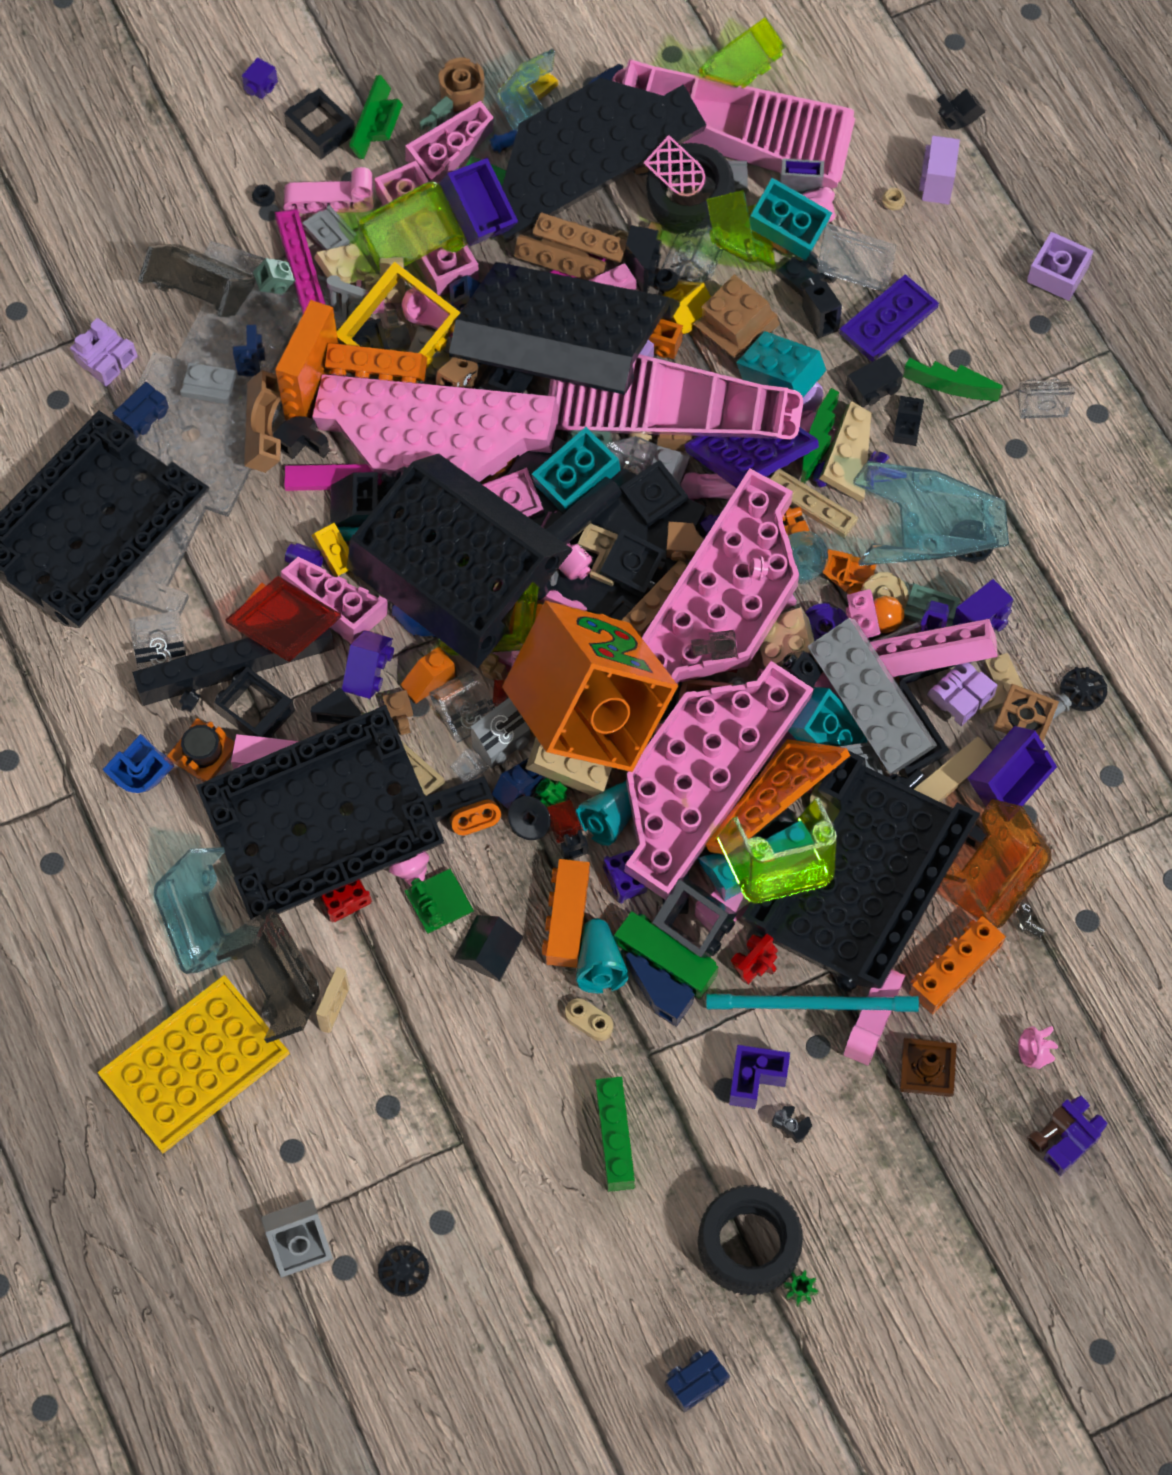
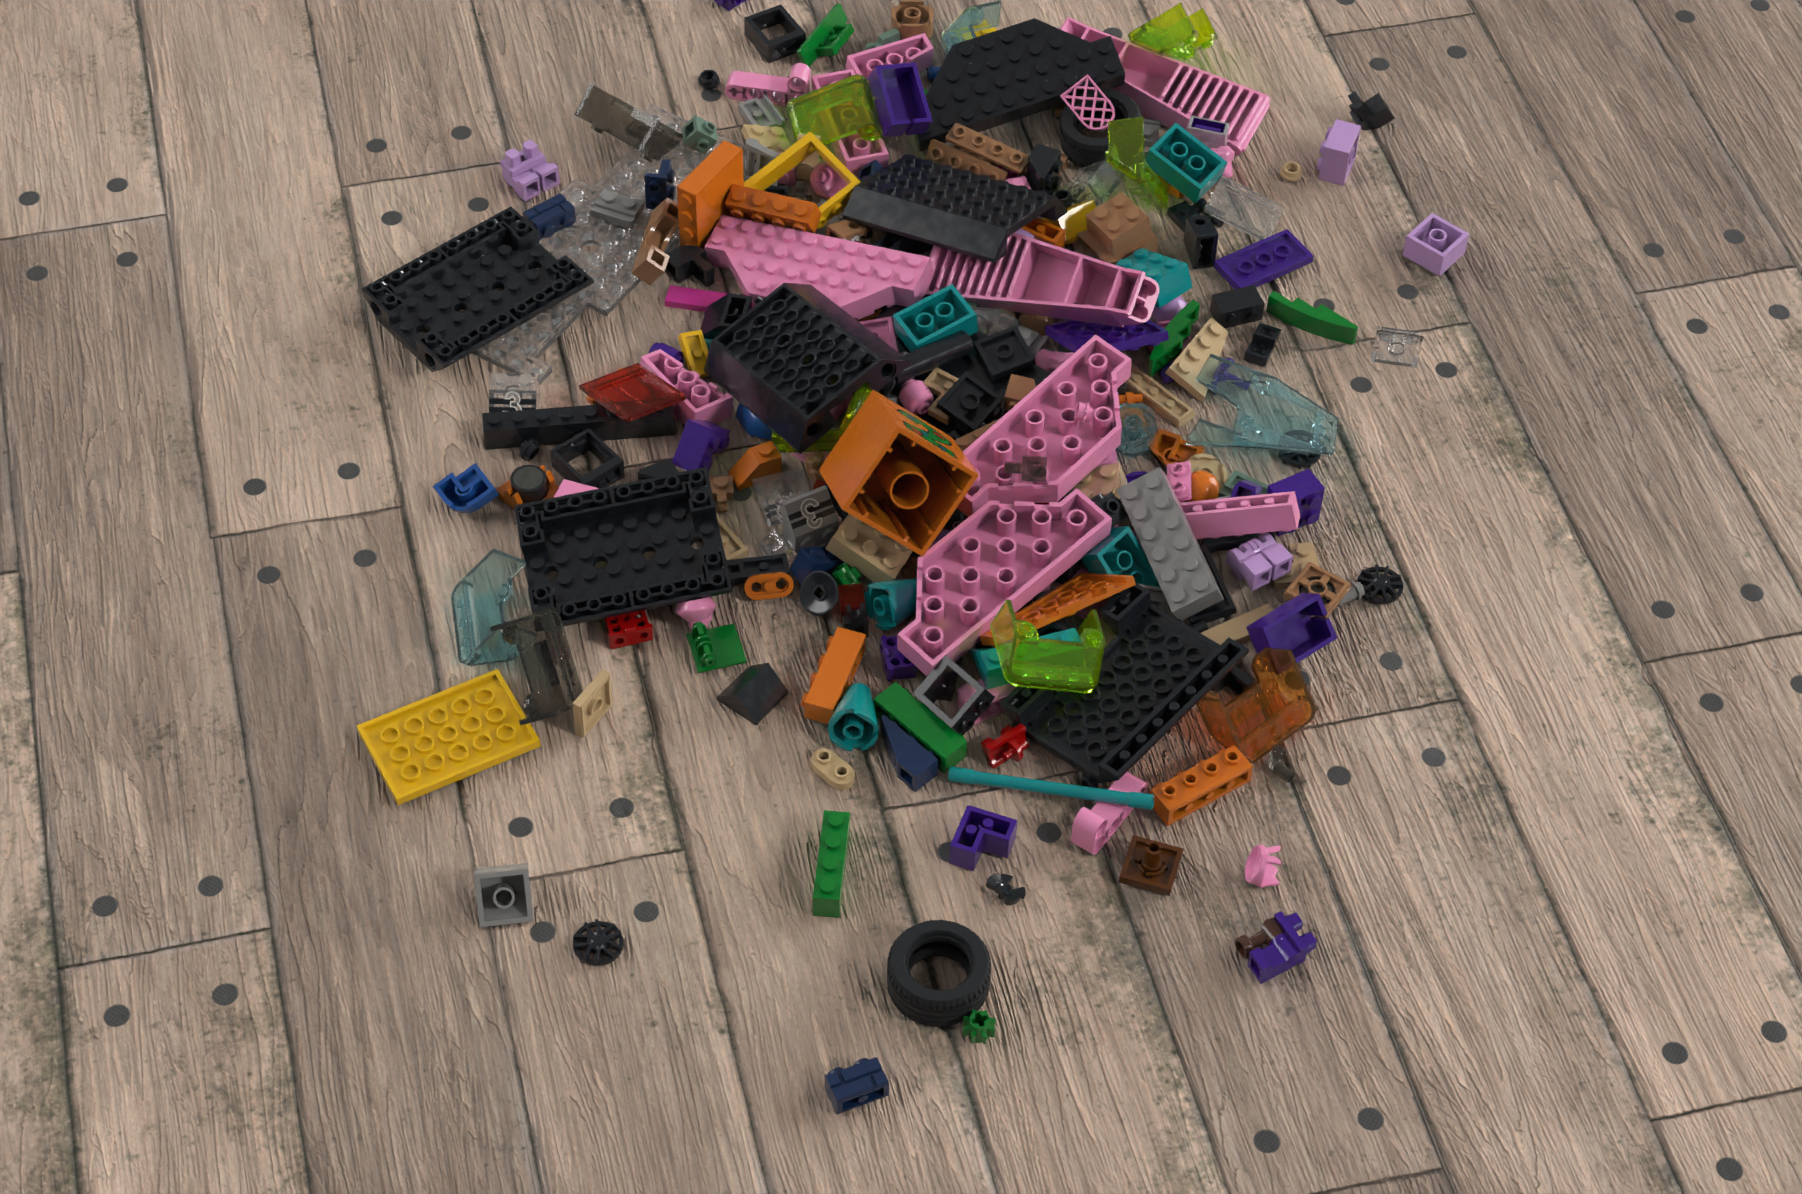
camera: 10 degrees right, 15 degrees down
dark pink tile [275,209,325,314] -> none

